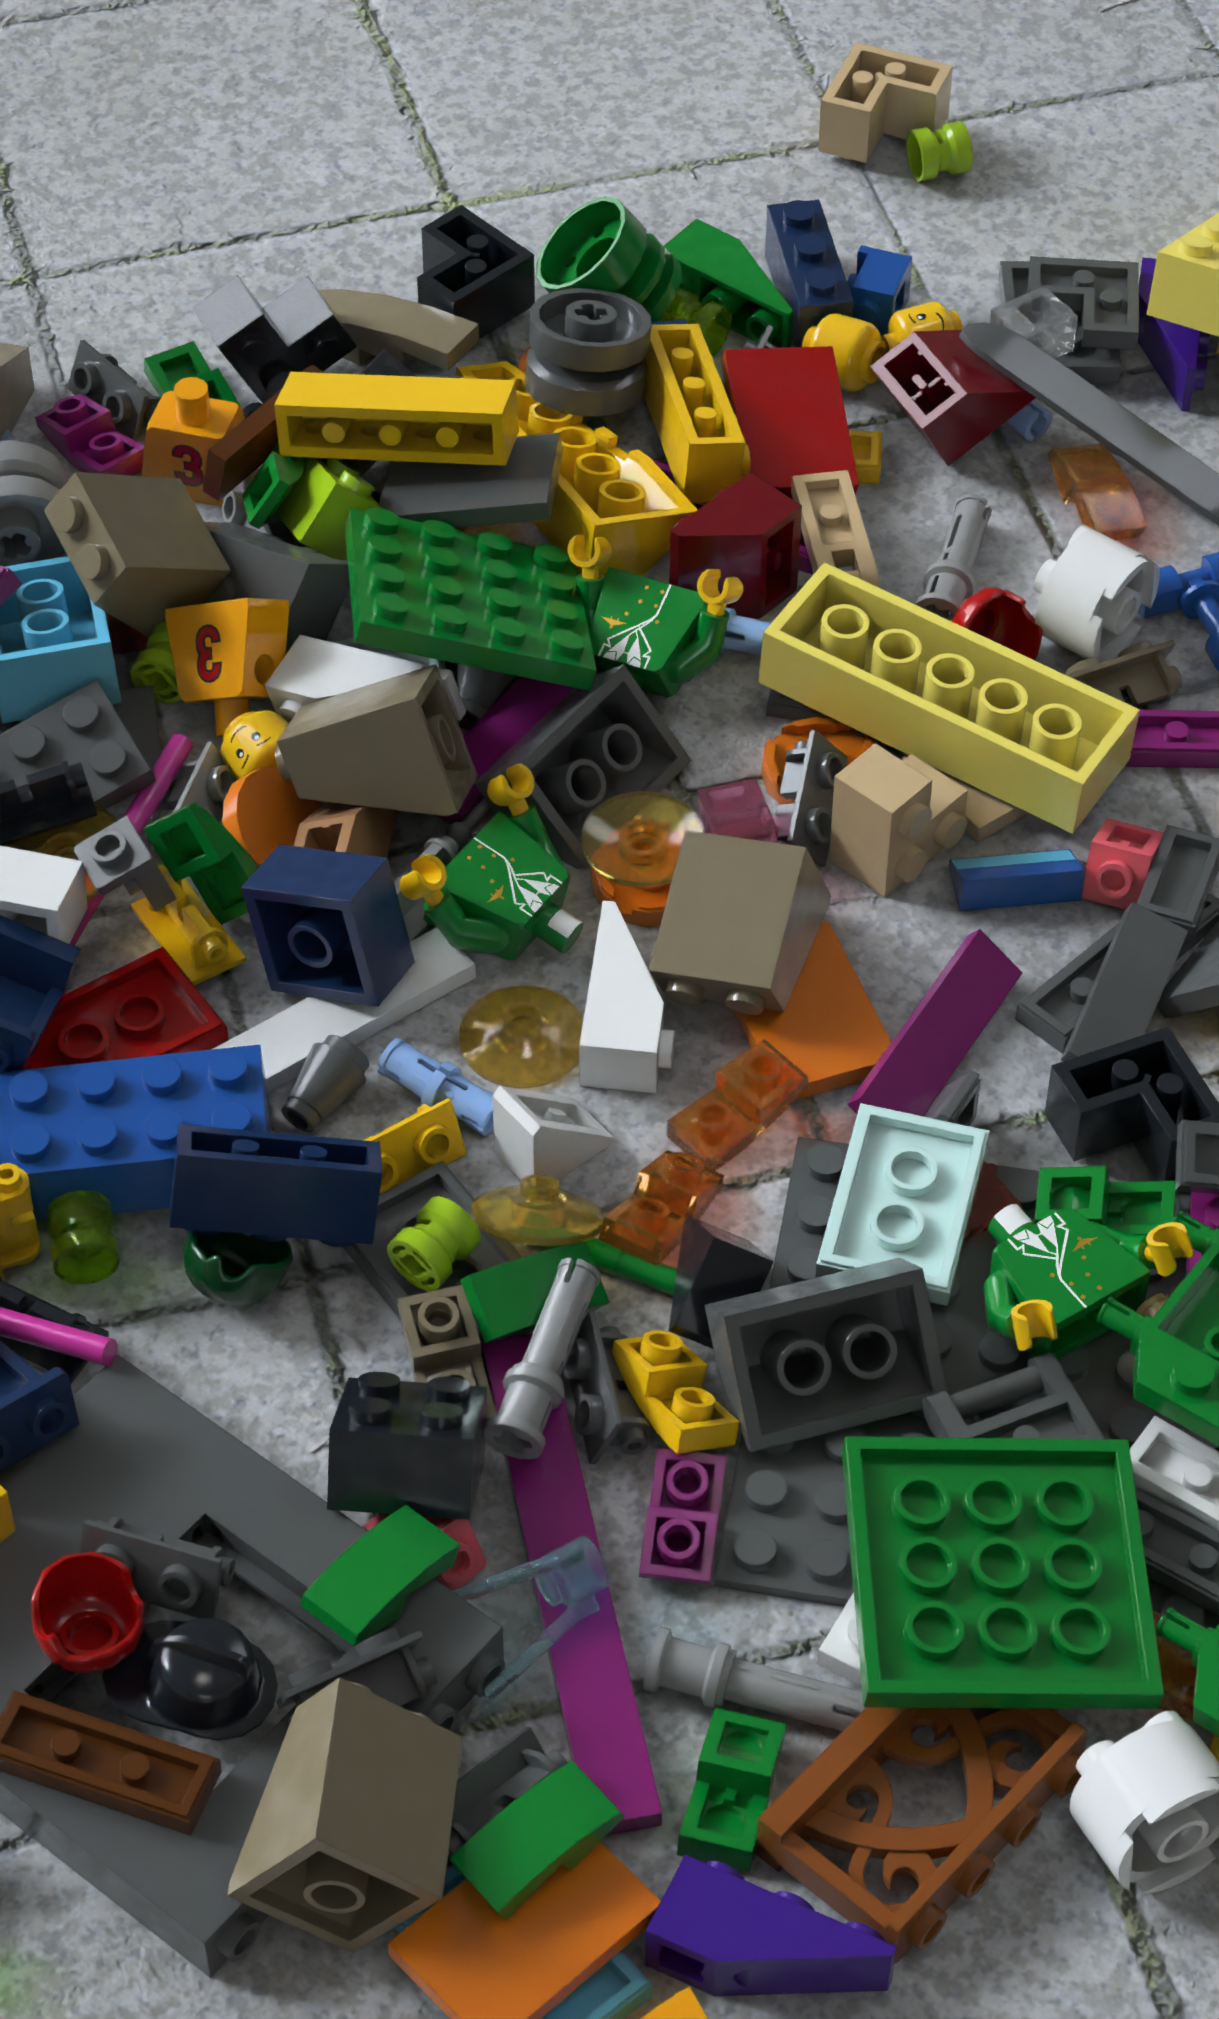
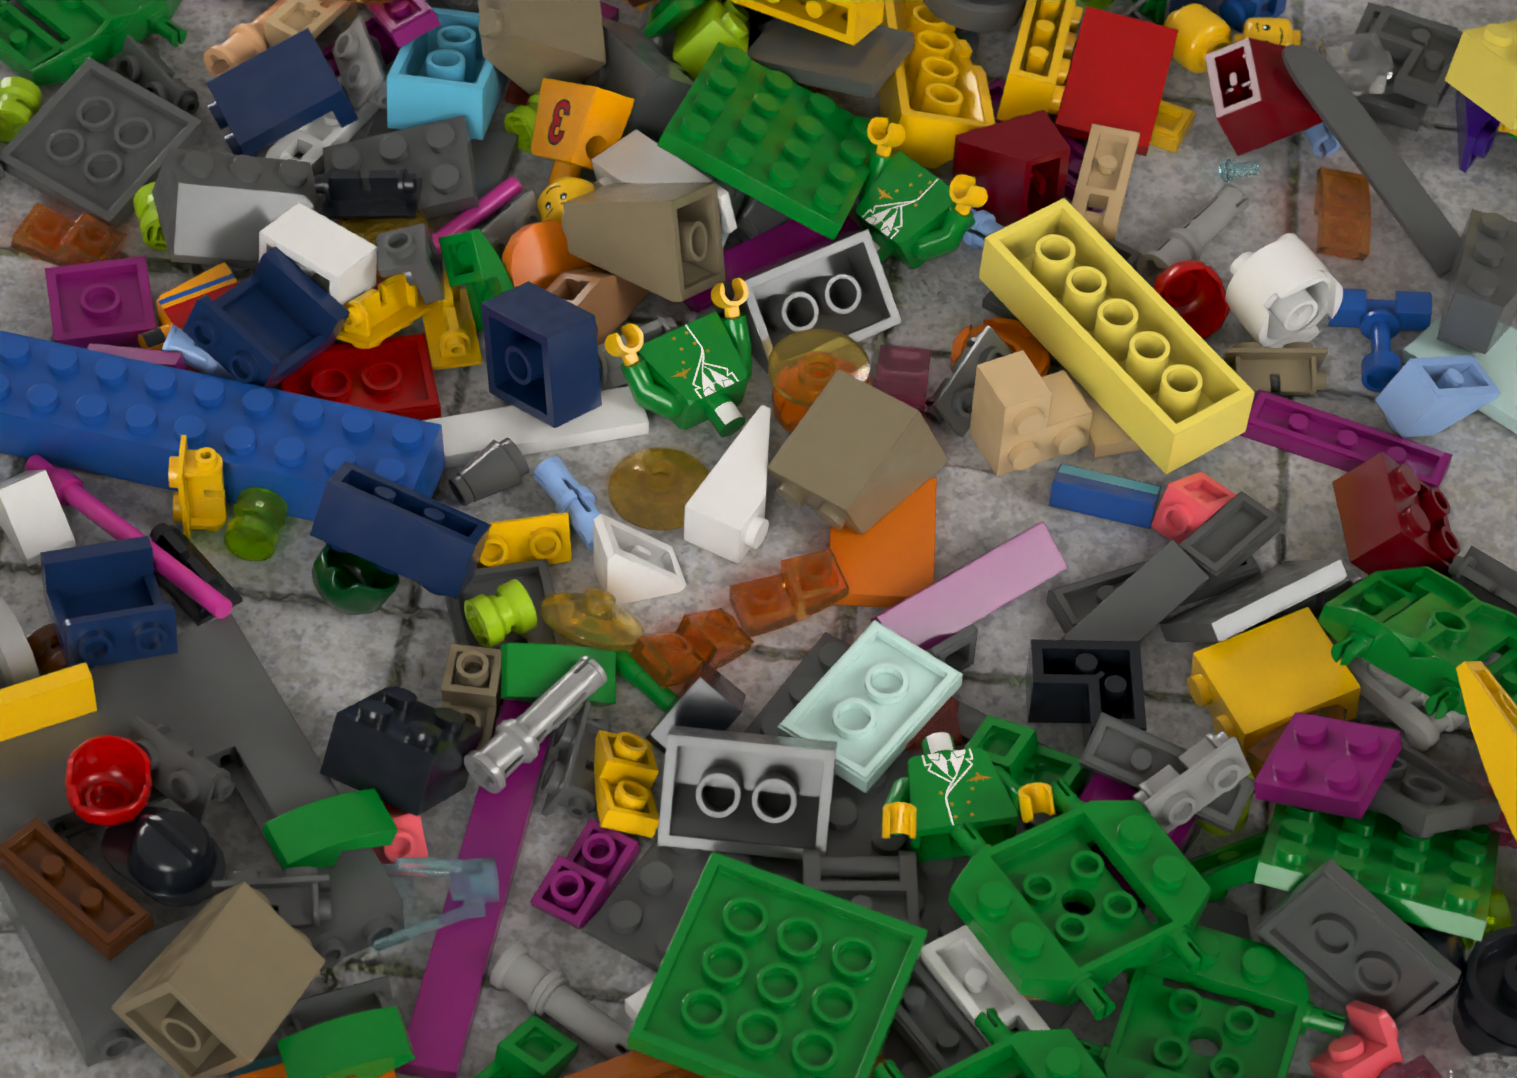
camera: 20 degrees right, 0 degrees up
none -> yellow hinge [336,273,433,349]
none -> clear light blue piece [1219,159,1259,183]

